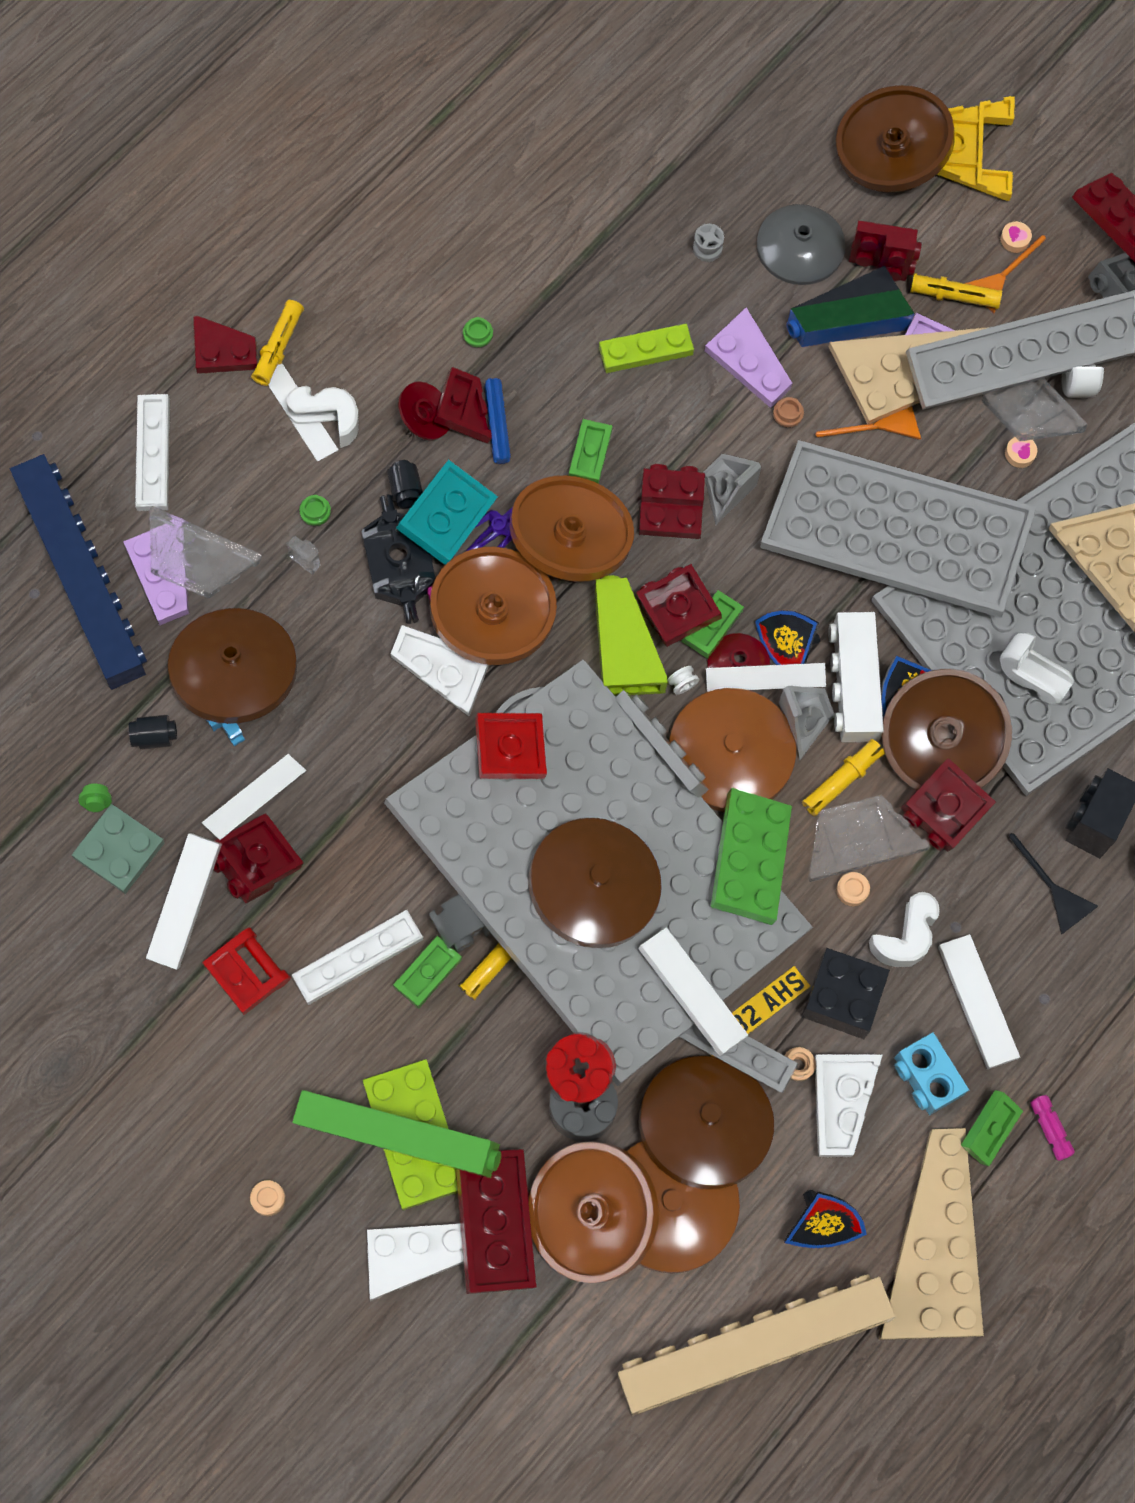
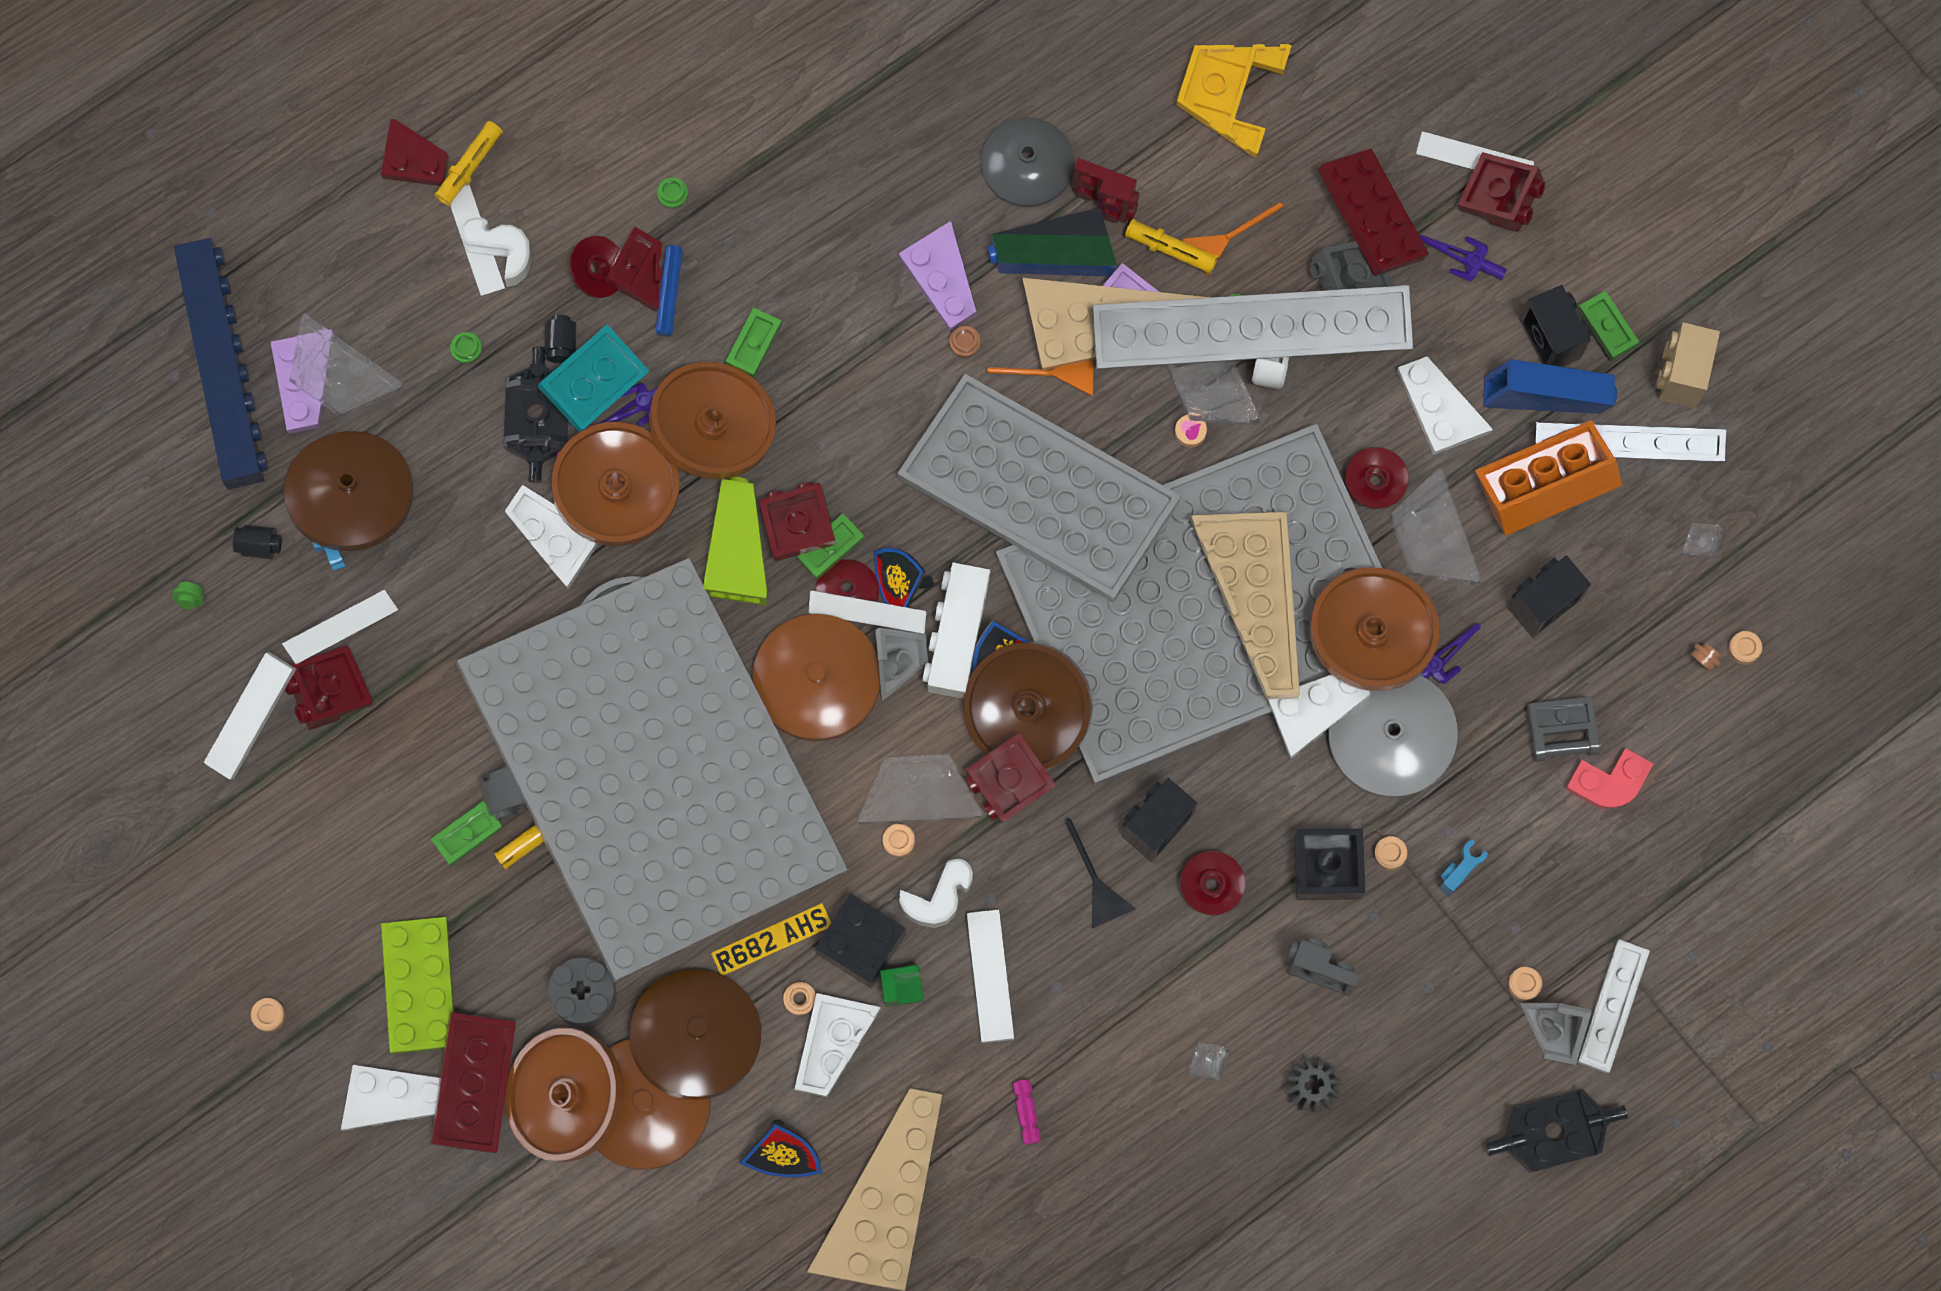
camera: 15 degrees right, 5 degrees up
sand green plate [71,804,165,894] -> none
white tile [136,394,170,511] -> none
red plate [202,927,291,1015] -> none
clear plate [286,535,321,575] -> none
white tile [292,910,423,1005] -> none
bright green brick [292,1090,501,1178] -> none
red plate [475,713,547,779] -> none
reddish brown dish [528,818,662,948] -> none
red plate [546,1032,616,1103] -> none
lime plate [599,323,694,373] -> none
light grey plate [615,690,709,798] -> none
tan brick [618,1274,895,1416] -> none
white tile [638,927,748,1056] -> none
dark red plate [639,464,705,539] -> none
white bush [667,666,700,695] -> none
light grey plate [679,1024,798,1093] -> none
light grey wheel [693,224,724,262] -> none
light grey slope [703,454,761,525] -> none
bright green plate [711,788,792,925] -> none
yellow pin [802,739,885,817] -> none
reddish brown dish [836,85,955,192] -> none
medium azure brick [894,1032,969,1116] -> none
bright green plate [961,1090,1023,1167] -> none
light nougat tile [1000,222,1032,253] -> none
white animal [1000,633,1074,704] -> none
none -> green panel [880,965,924,1007]

